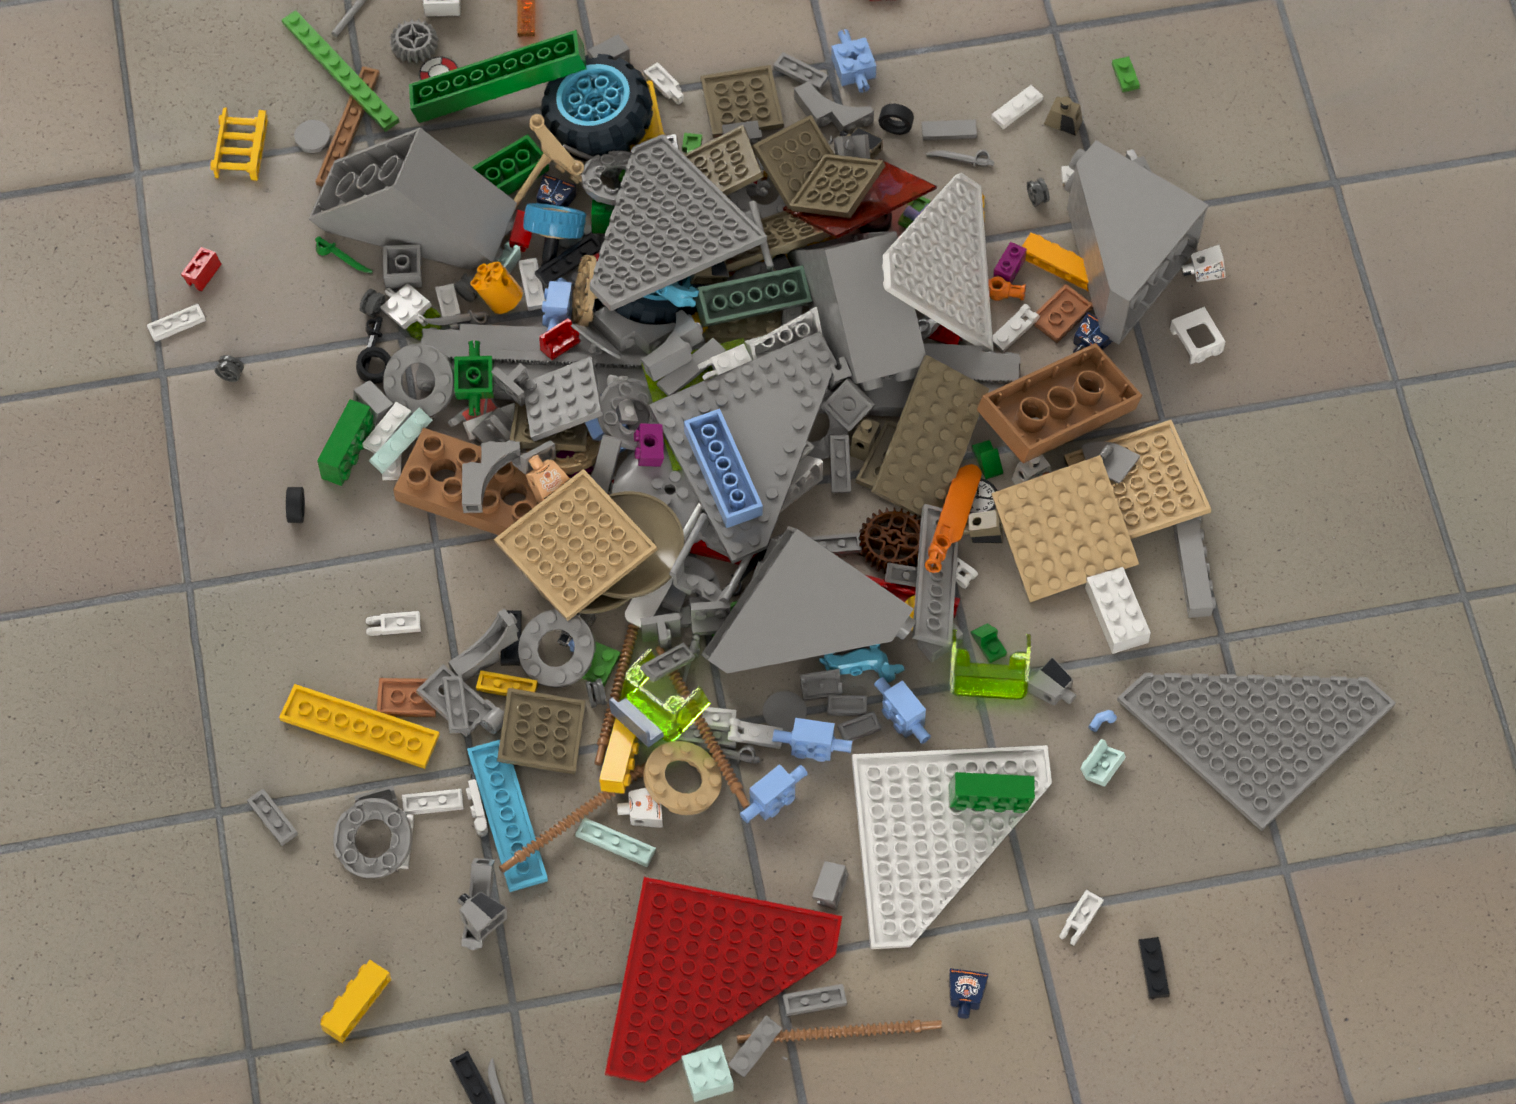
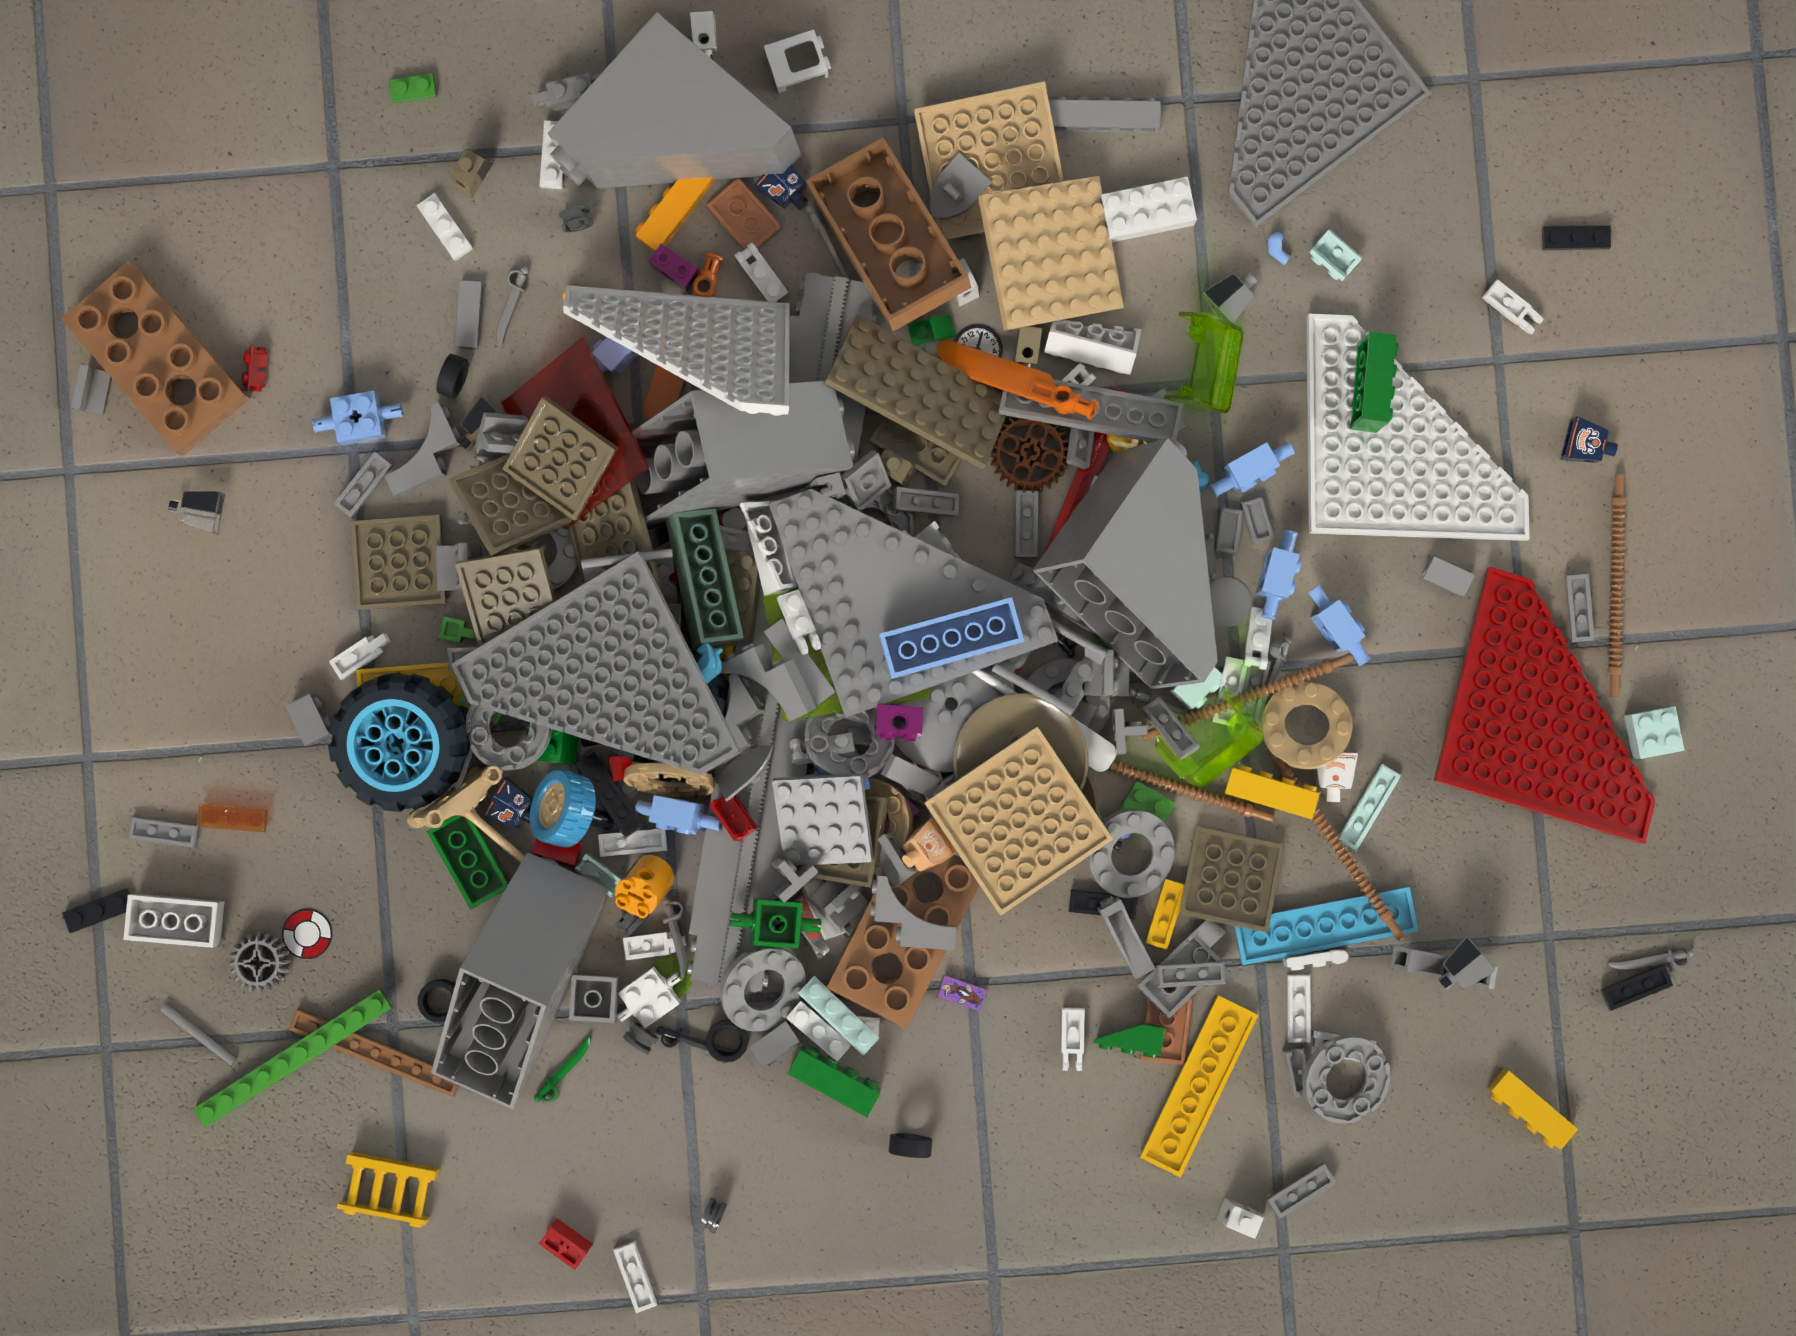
camera: 80 degrees left, 25 degrees up
light grey tile [294,120,331,153] -> none
green brick [409,30,587,123] -> none
dark grey wheel [585,678,607,708] -> none
panel [609,698,664,748] -> none
light grey brick [728,1016,782,1077] -> none
green slope [970,623,1007,664] -> none
none -> tile [937,975,987,1011]
none -> white wedge [1044,320,1142,375]
none -> green slope [1094,1023,1167,1058]
none -> light aqua brick [1169,667,1224,710]
none -> white torso [1216,1198,1265,1238]

